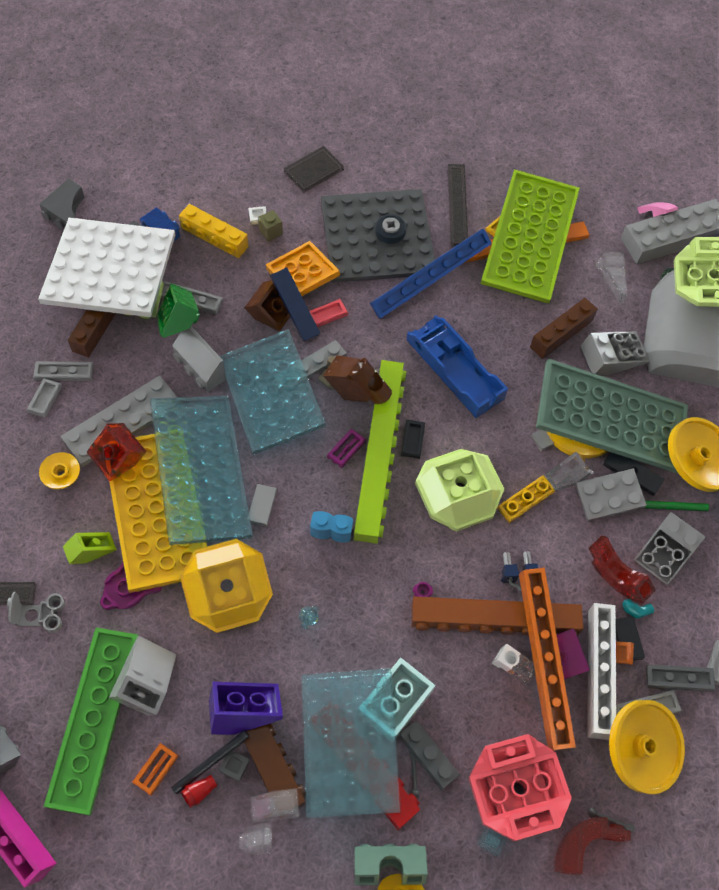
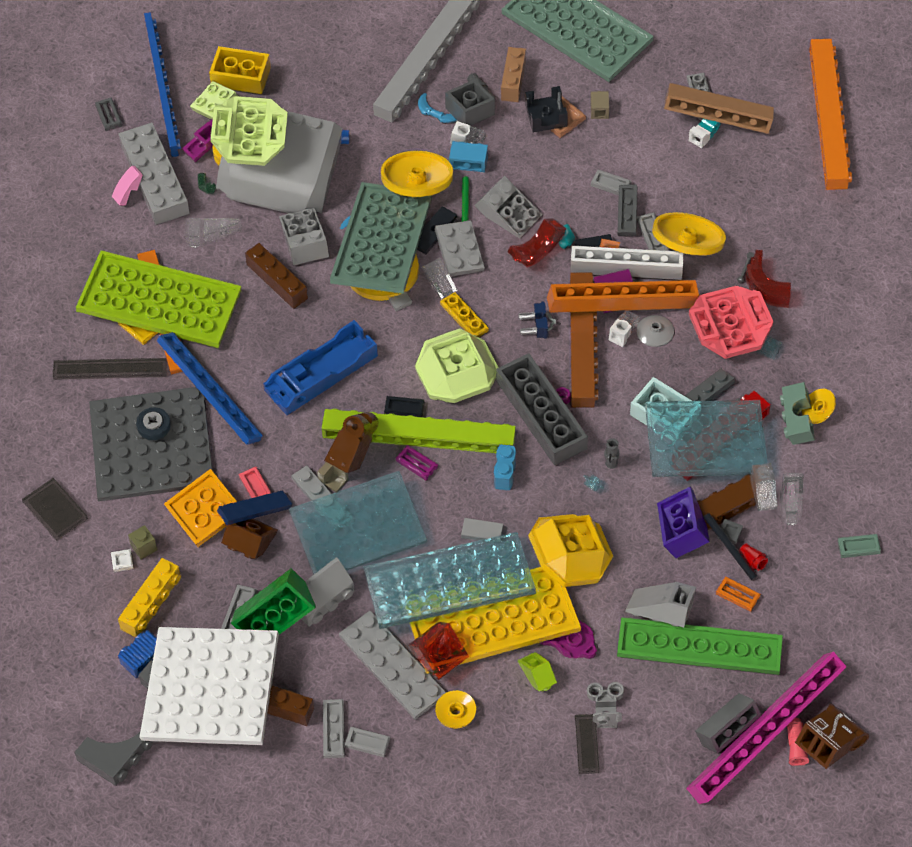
camera: 85 degrees left, 5 degrees down
none -> dark grey brick [496,353,588,465]
none -> dark grey pin [604,438,620,469]
none -> light grey dish [636,315,674,347]

